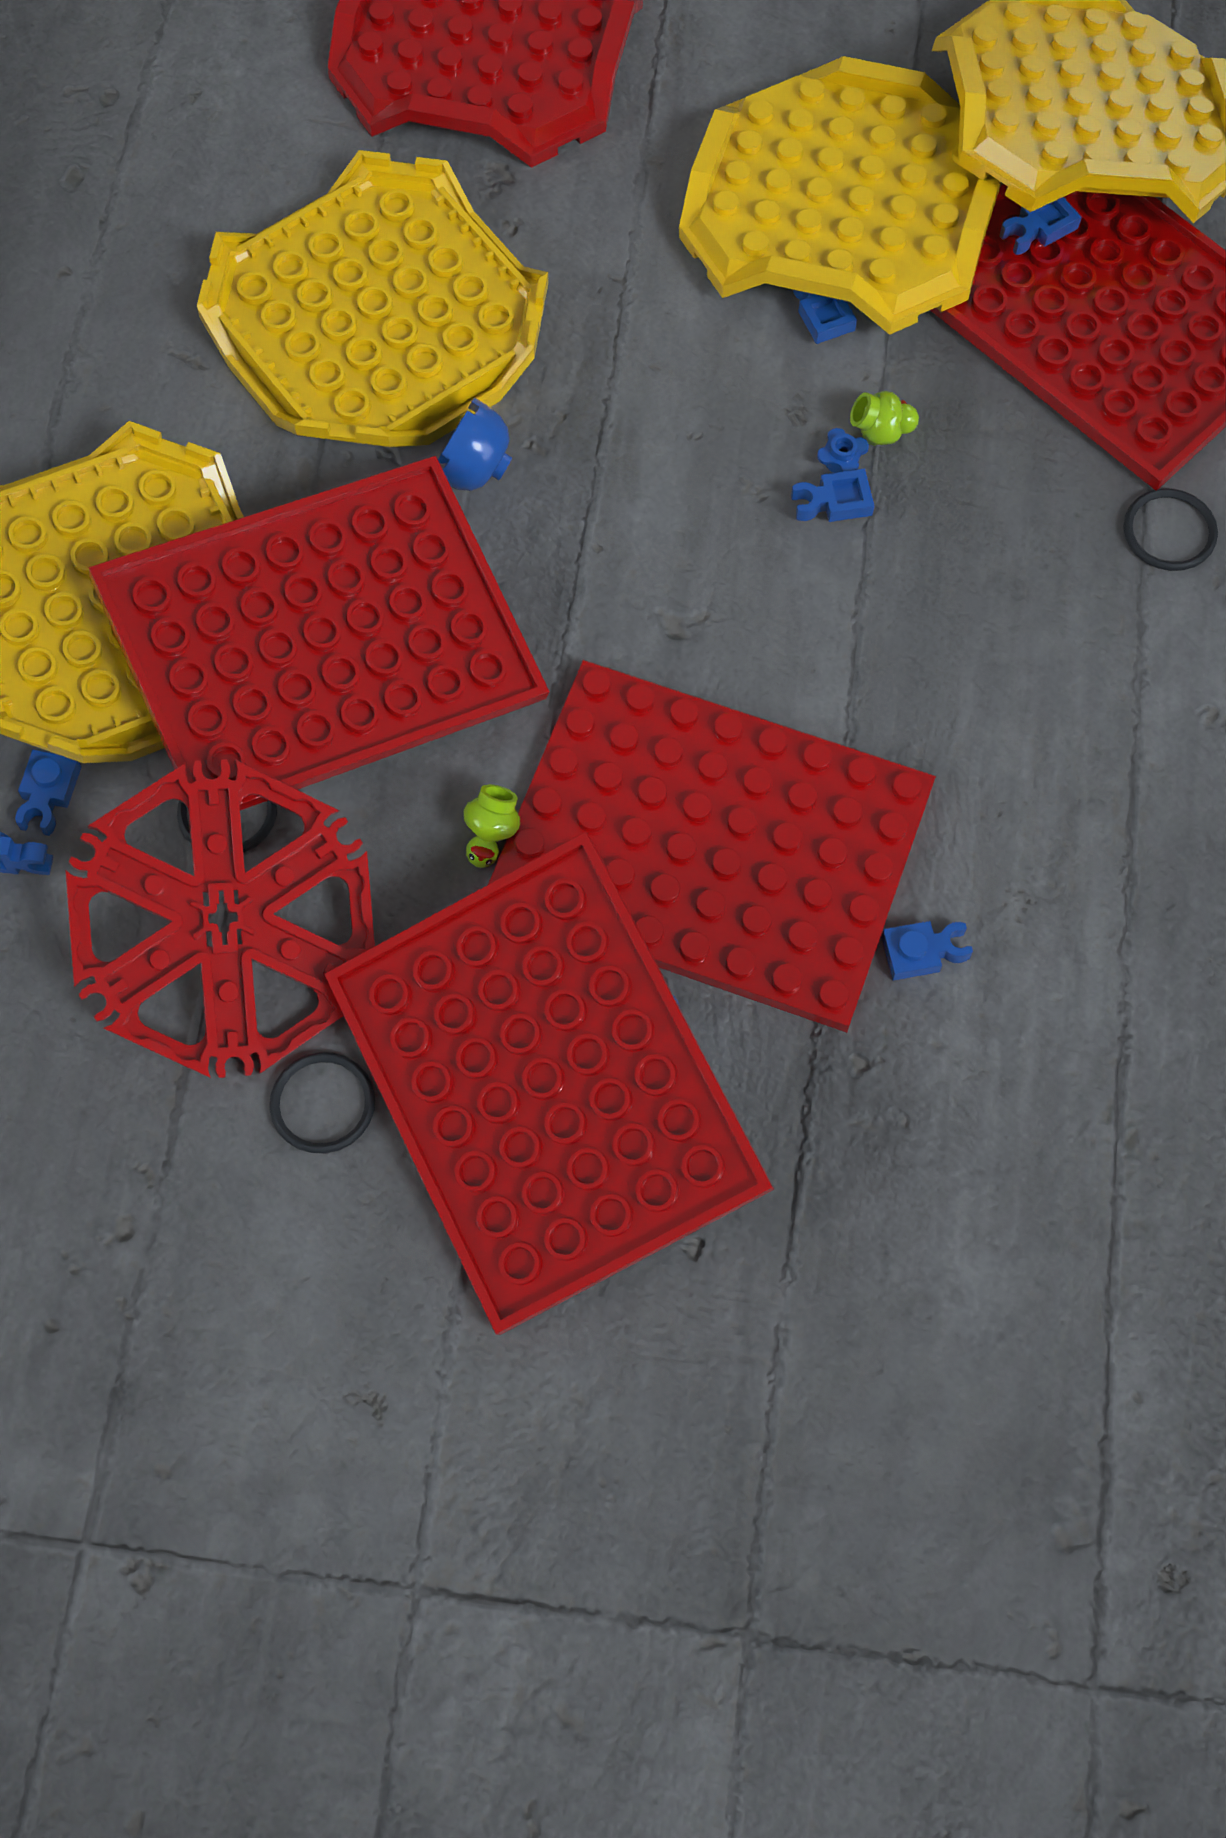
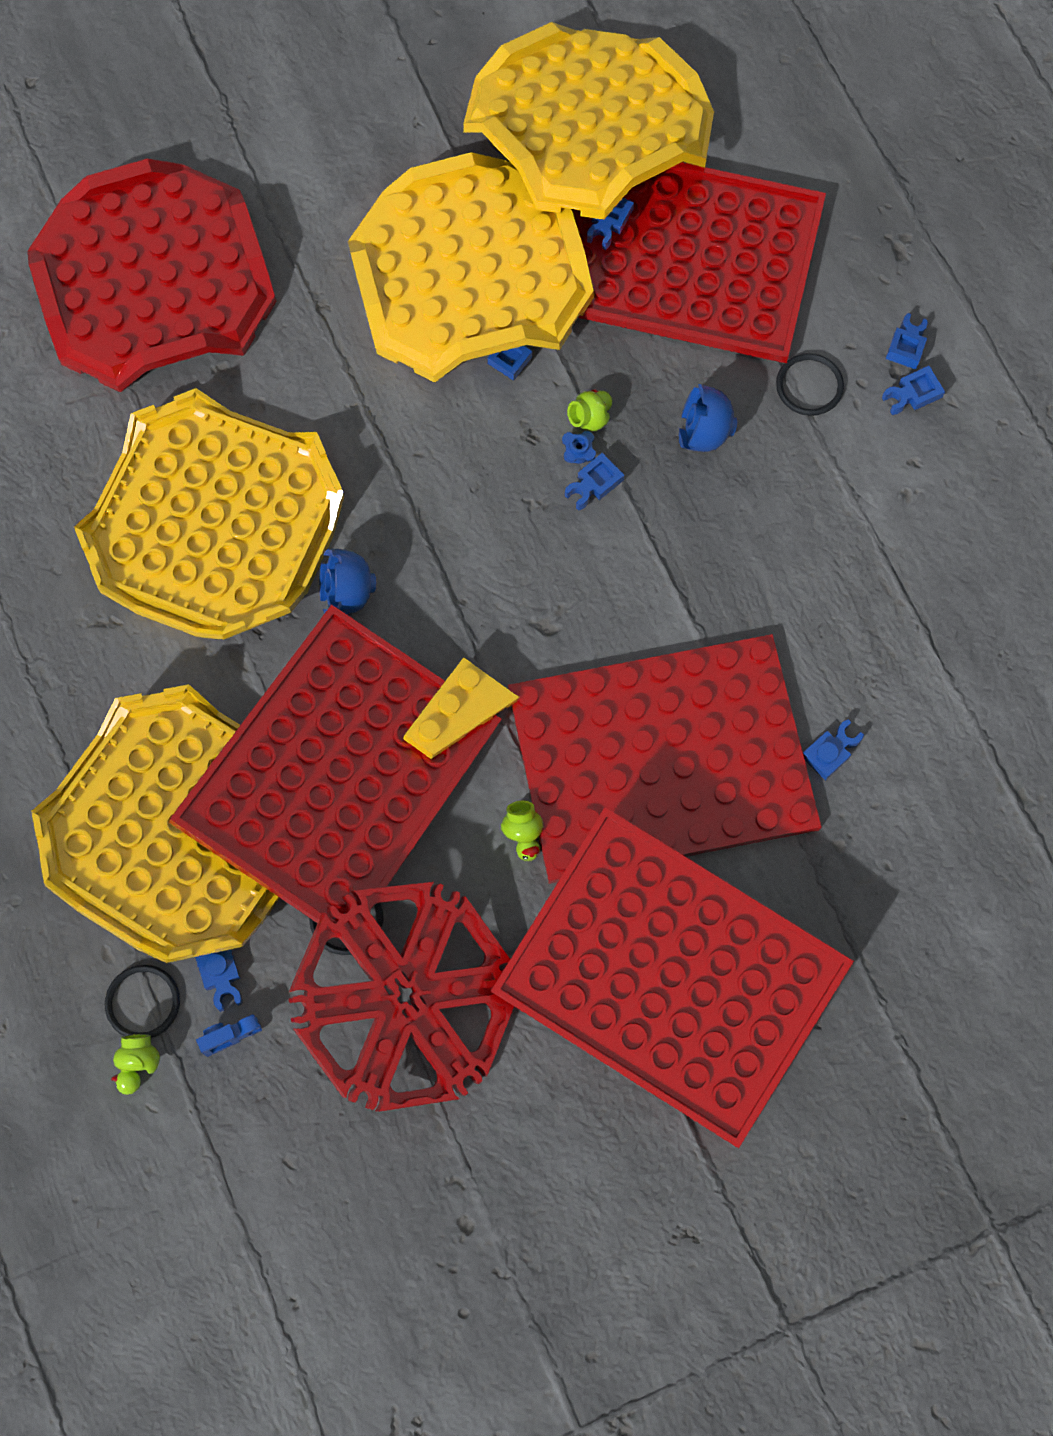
camera: 30 degrees left, 5 degrees up
black tyre [269,1052,375,1154] -> none
none -> yellow wing [403,657,519,759]
none -> blue cylinder [679,384,737,452]

